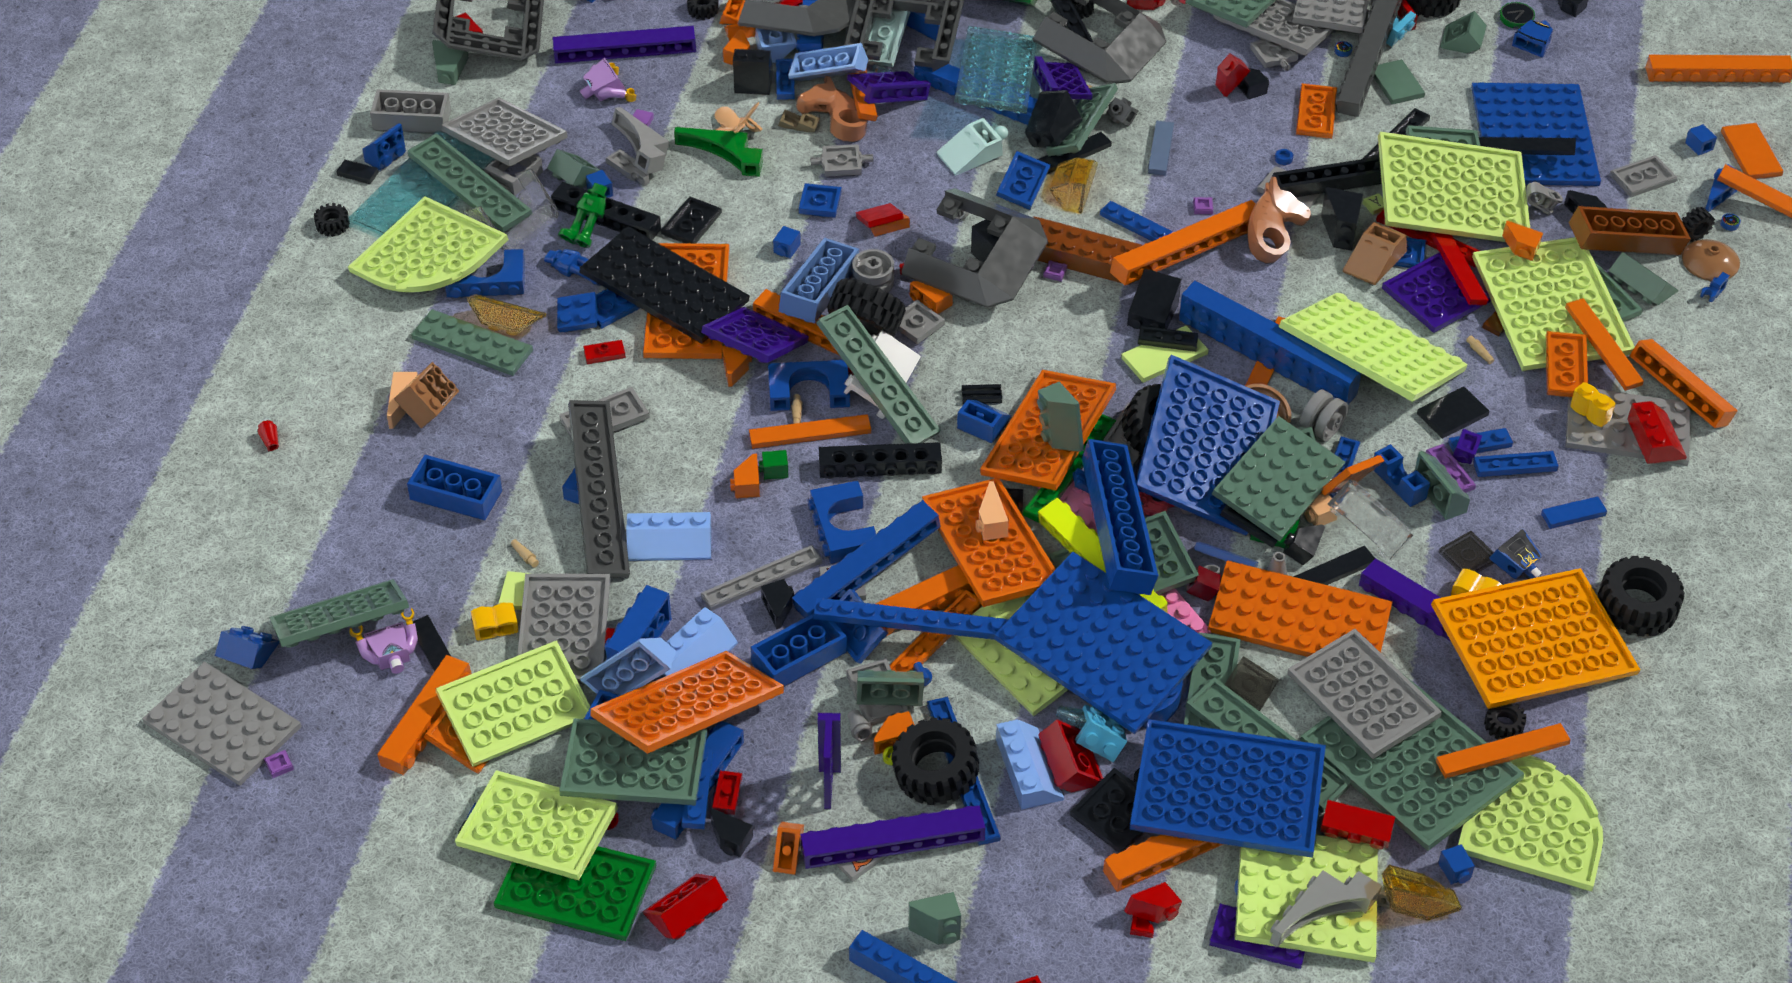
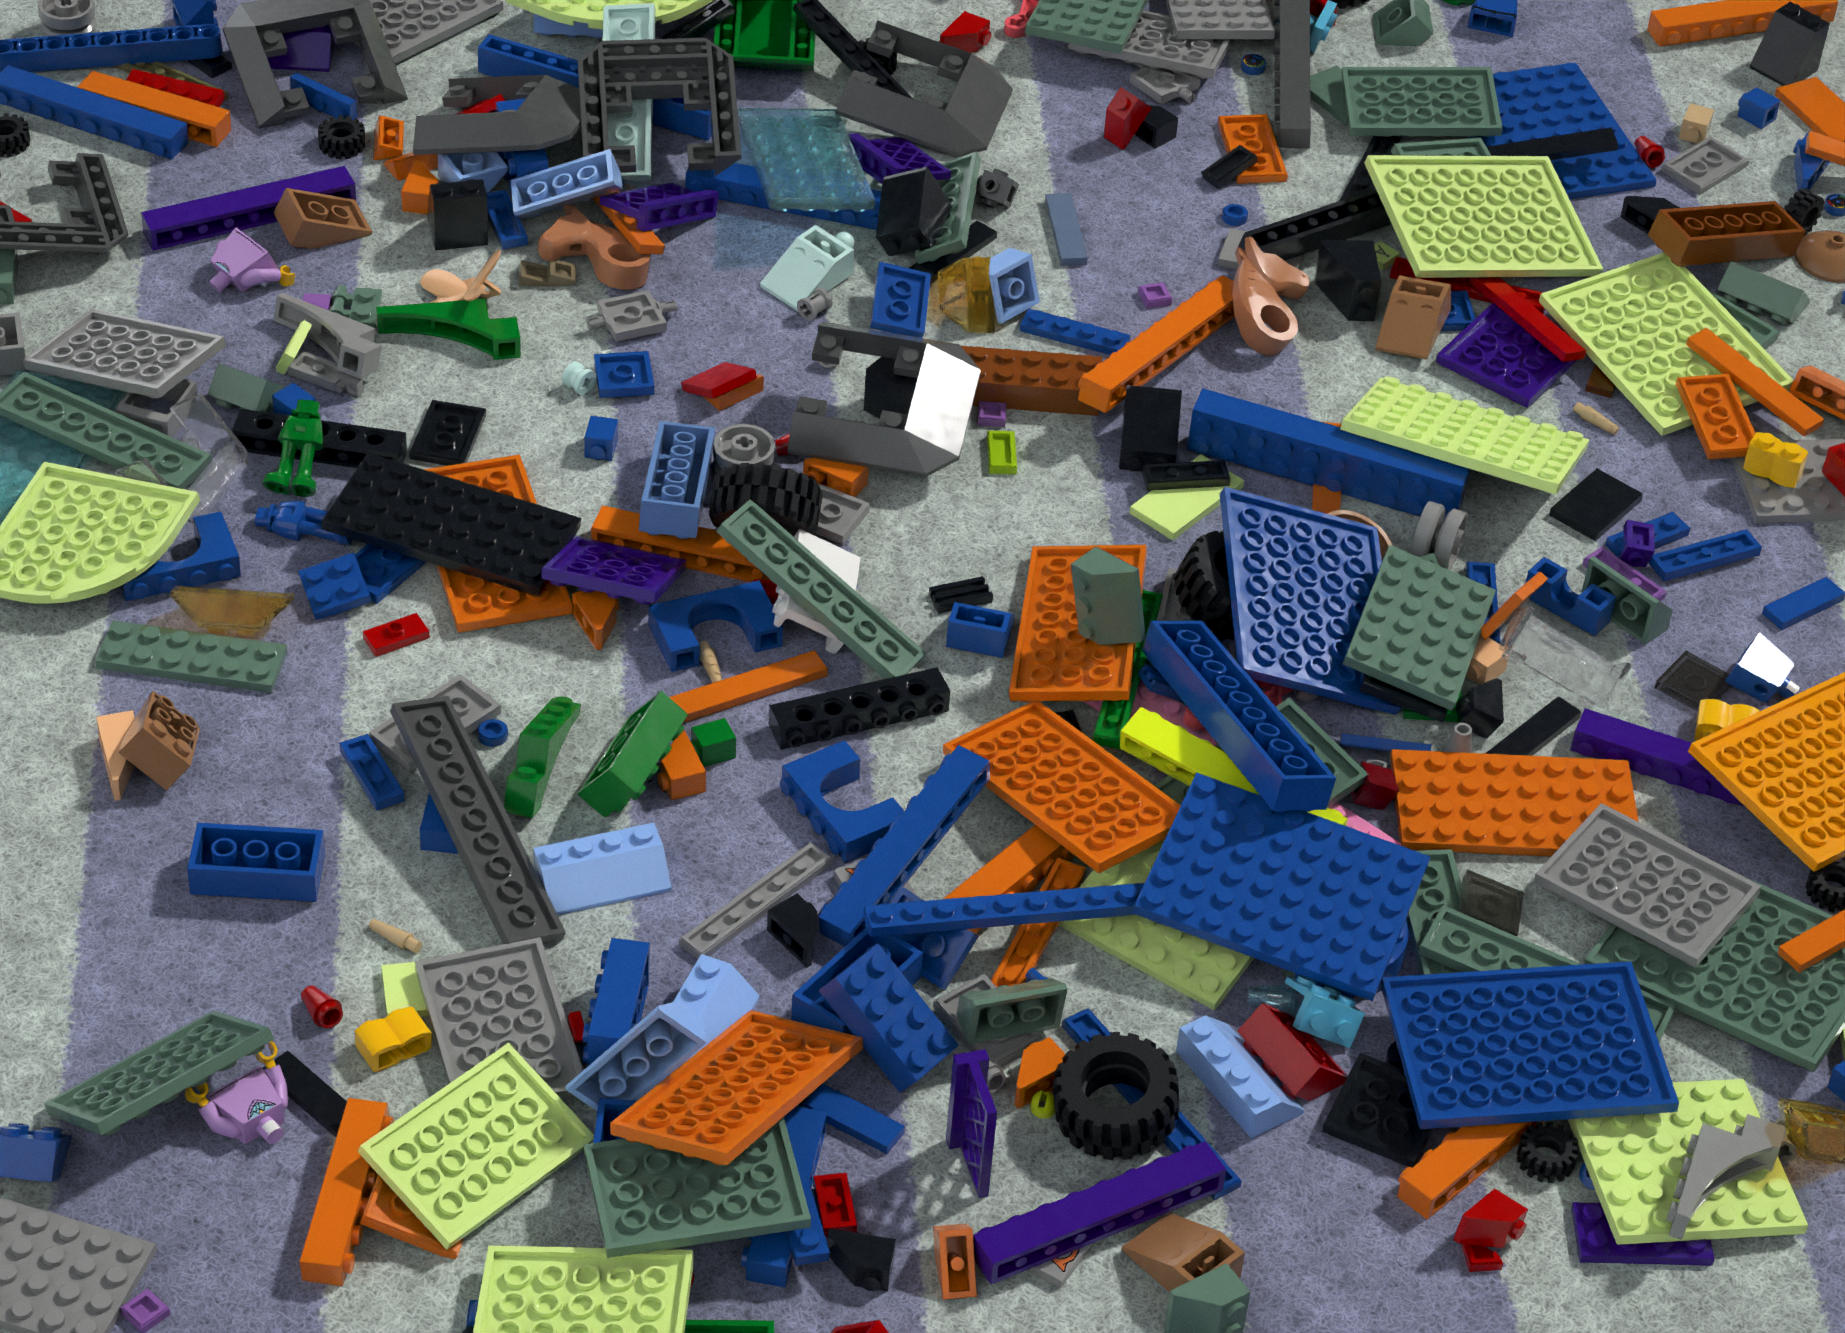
camera: 20 degrees left, 5 degrees down
light nougat slope [976,481,1008,540] -> none
red slope [1320,800,1395,849] -> none
orange slope [1502,221,1543,261] -> none
light grey piece [1526,182,1563,215] -> none
none -> medium nougat slope [273,188,372,249]
none -> yellowish green tile [276,320,312,374]
none -> red cone [301,985,343,1028]
none -> sand green plate [329,285,383,331]
none -> blue plate [339,734,405,811]
none -> blue tile [478,719,508,747]
none -> green arch [504,697,581,818]
none -> light aqua wheel [562,361,597,396]
none -> green brick [577,691,688,817]
none -> light grey bush [797,288,833,321]
none -> blue tile [804,1083,905,1154]
none -> blue brick [819,943,959,1093]
none -> lime tile [986,431,1017,474]
none -> light blue slope [989,248,1040,324]
none -> medium nougat slope [1121,1212,1245,1292]
none -> black tile [1201,145,1258,189]
none -> sand green plate [1341,67,1502,137]
none -> black tyre [1516,1121,1579,1183]
none -> red cone [1634,136,1665,168]
none -> tan brick [1679,103,1714,144]
none -> black slope [1750,2,1830,86]

